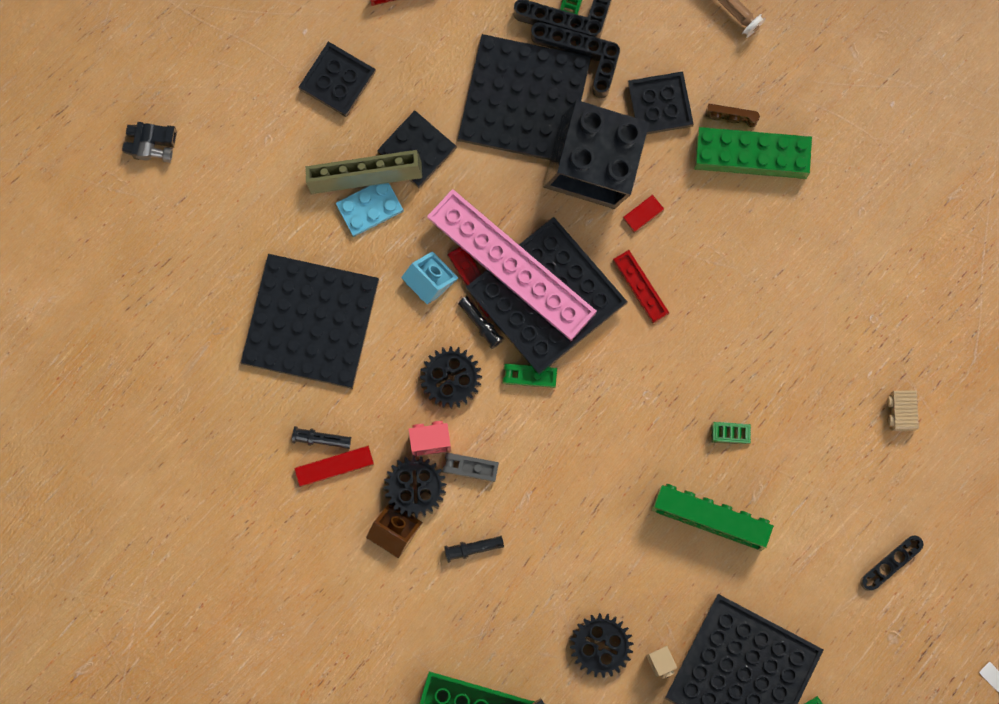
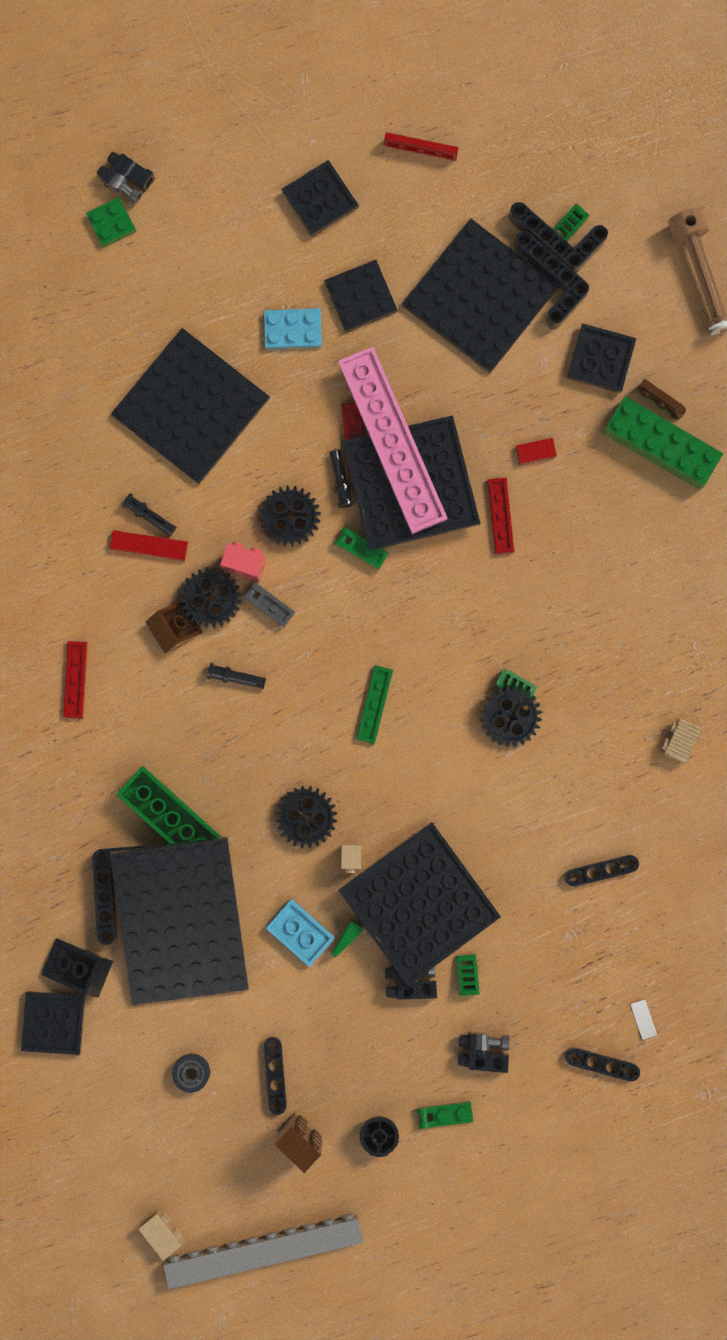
camera: 25 degrees right, 5 degrees up
olive brick [305,150,422,194] -> none
medium azure slope [401,251,458,304] -> none
black piece [543,100,650,209] -> none
green brick [651,484,774,551] -> none
none -> red tile [63,641,88,719]
none -> green plate [86,197,136,248]
none -> green tile [356,665,393,744]
none -> black gear [480,685,542,747]

